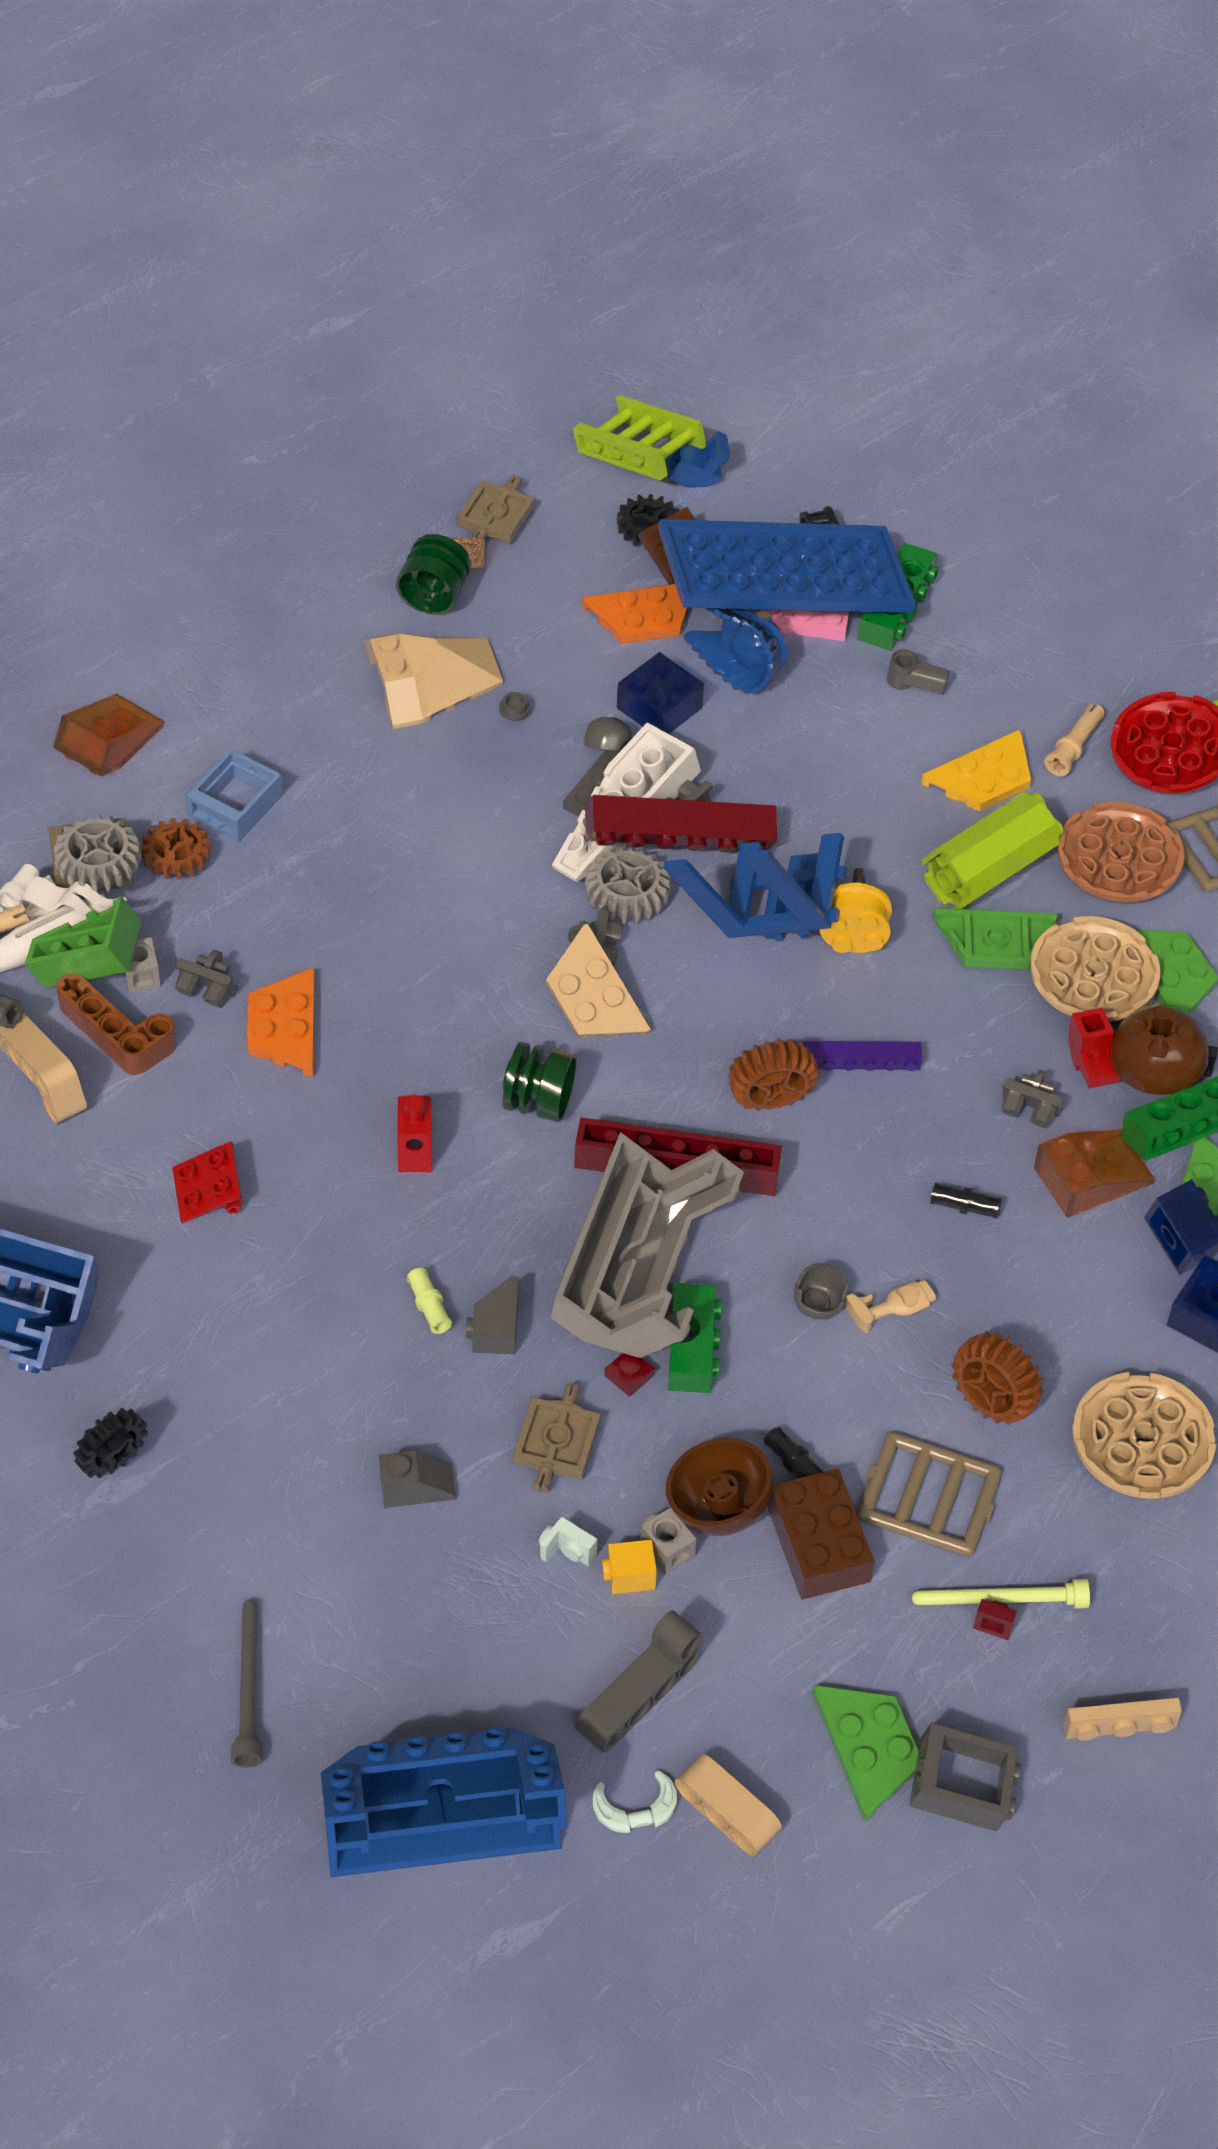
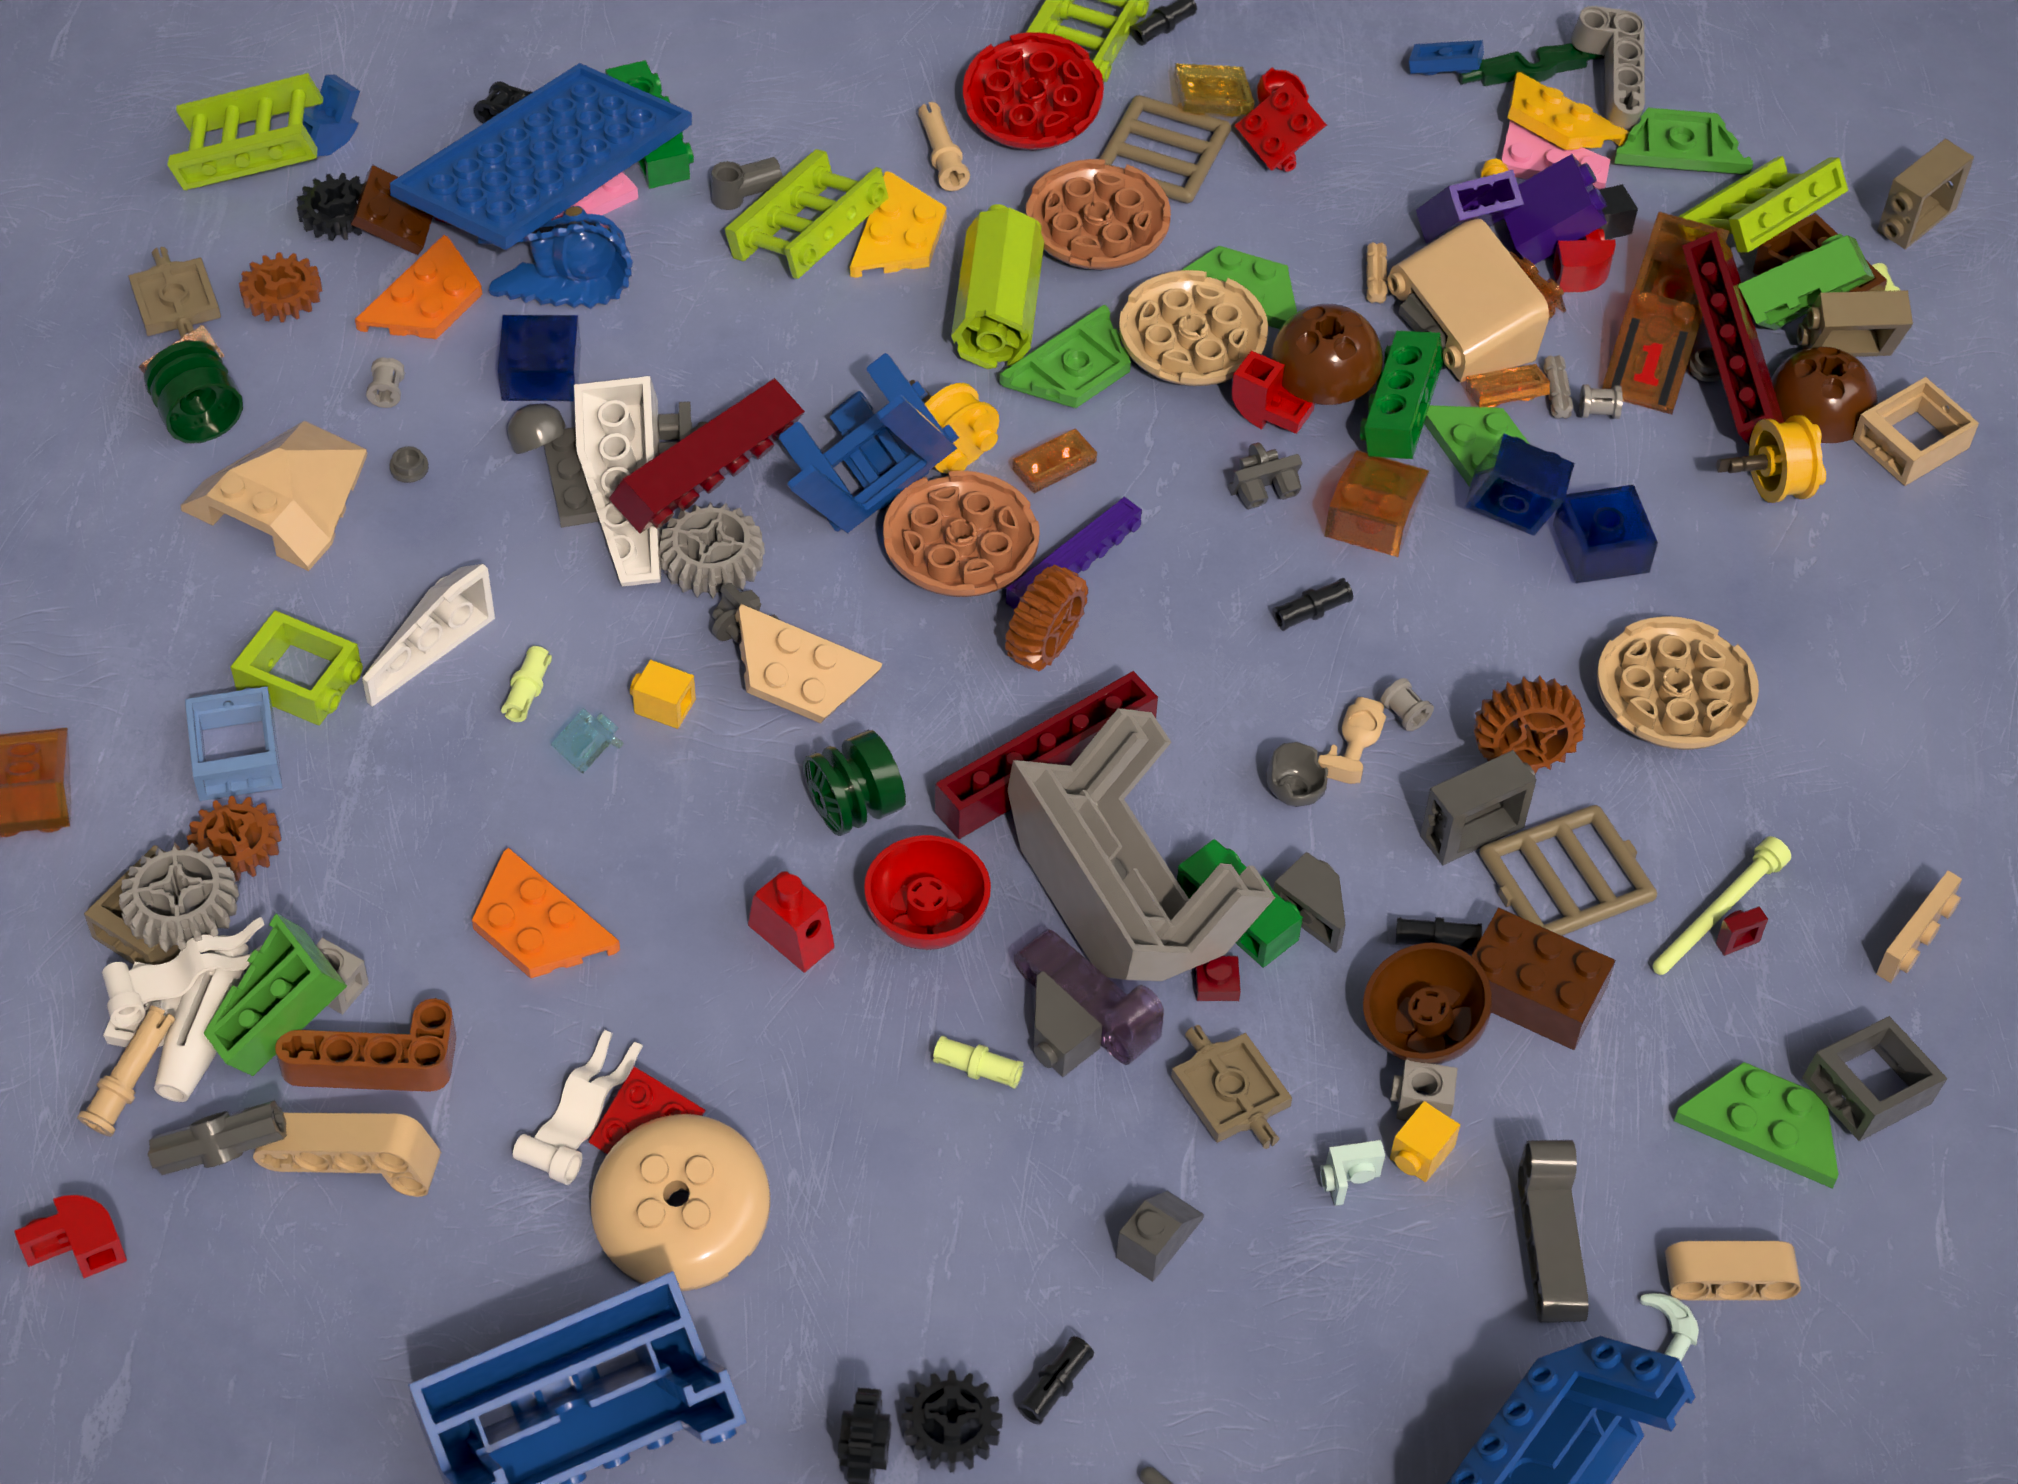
camera: 45 degrees left, 0 degrees up
dark grey hips [175,950,239,1008] -> none
none -> lime window [231,610,363,726]
none -> dark orange gear [239,252,322,322]
none -> white wedge [362,564,495,707]
none -> light grey bush [366,357,405,408]
none -> yellowish green pin [501,646,552,722]
none -> white flag [513,1030,643,1185]
none -> clear light blue bracket [551,708,624,774]
none -> tan brick [591,1114,770,1291]
none -> yellow brick [630,660,696,729]
none -> lime fence [725,149,889,279]
none -> red piece [864,835,991,950]
none -> nougat brick [883,471,1040,597]
none -> black gear [901,1370,1003,1473]
none -> clear orange plate [1012,428,1097,493]
none -> clear purple beam [1013,929,1164,1065]
none -> black pin [1017,1336,1094,1425]
none -> dark grey slope [1273,852,1346,953]
none -> light grey bush [1381,678,1434,731]
none -> dark grey window [1420,750,1537,866]

